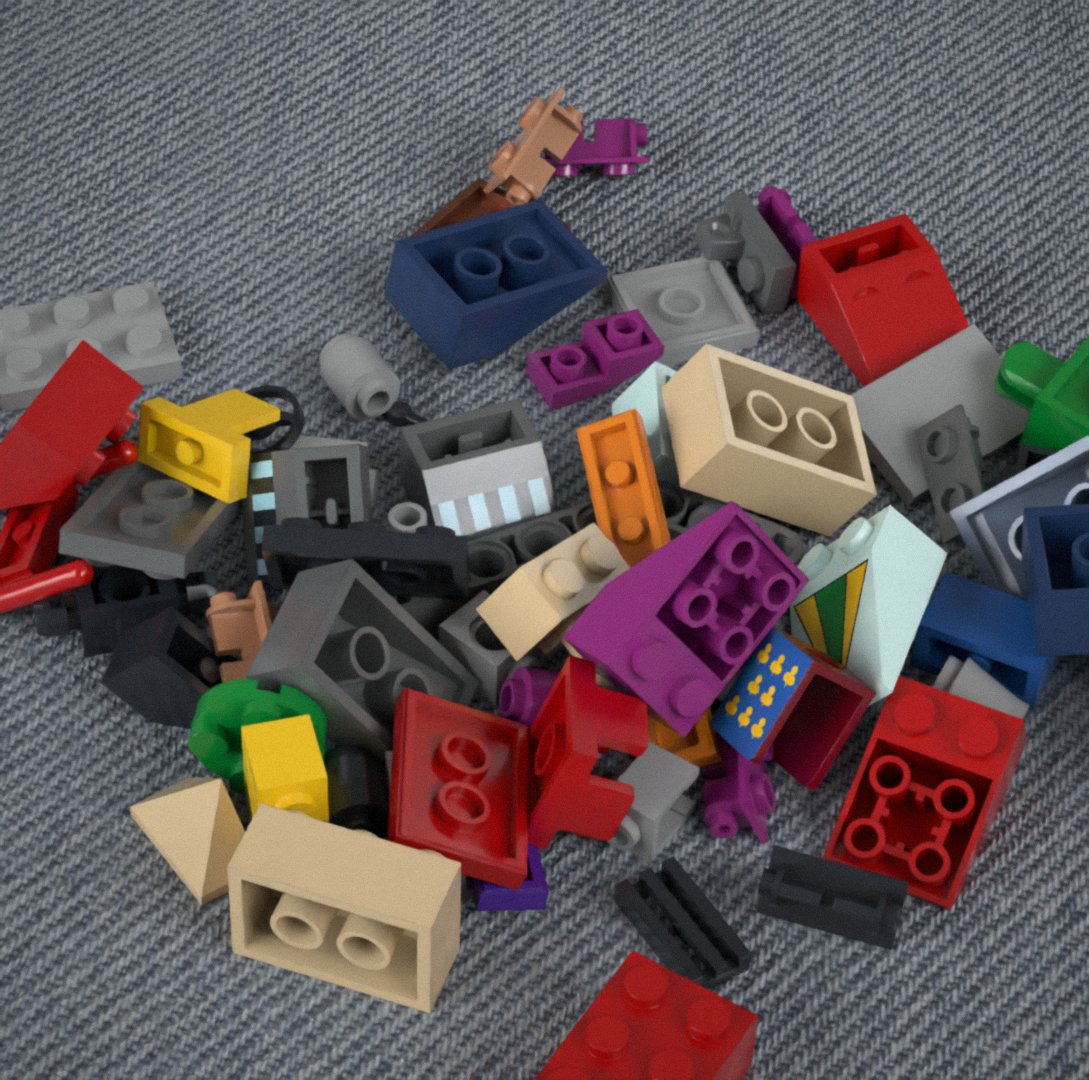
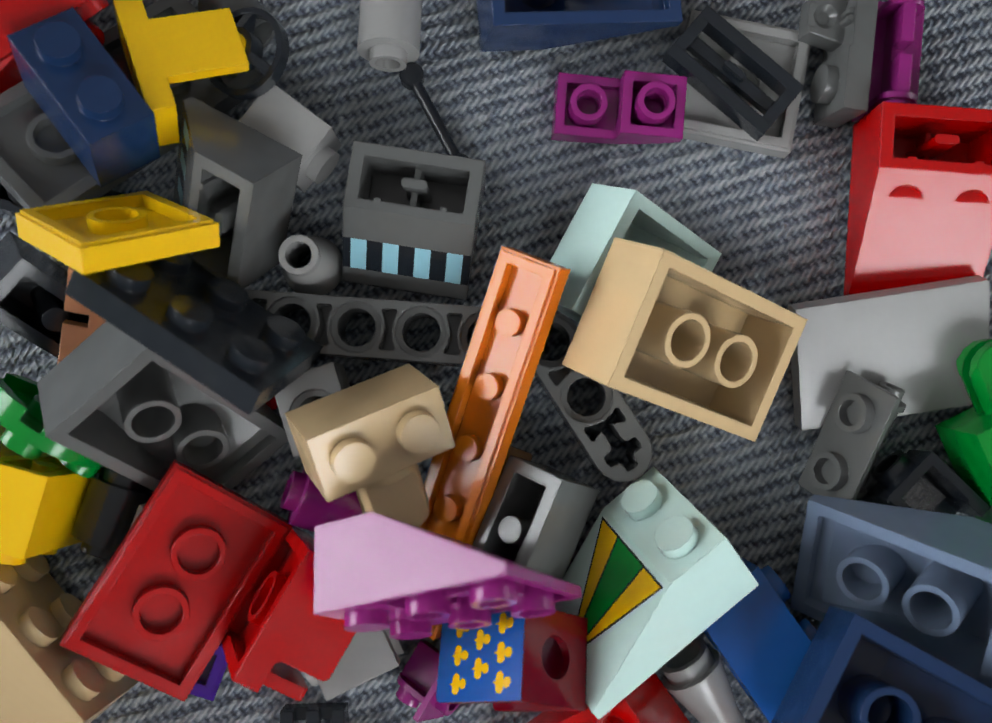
camera: 35 degrees right, 40 degrees up
none -> dark blue brick [7,7,161,188]
none -> yellow tile [15,190,220,275]
none -> black tile [662,5,805,141]

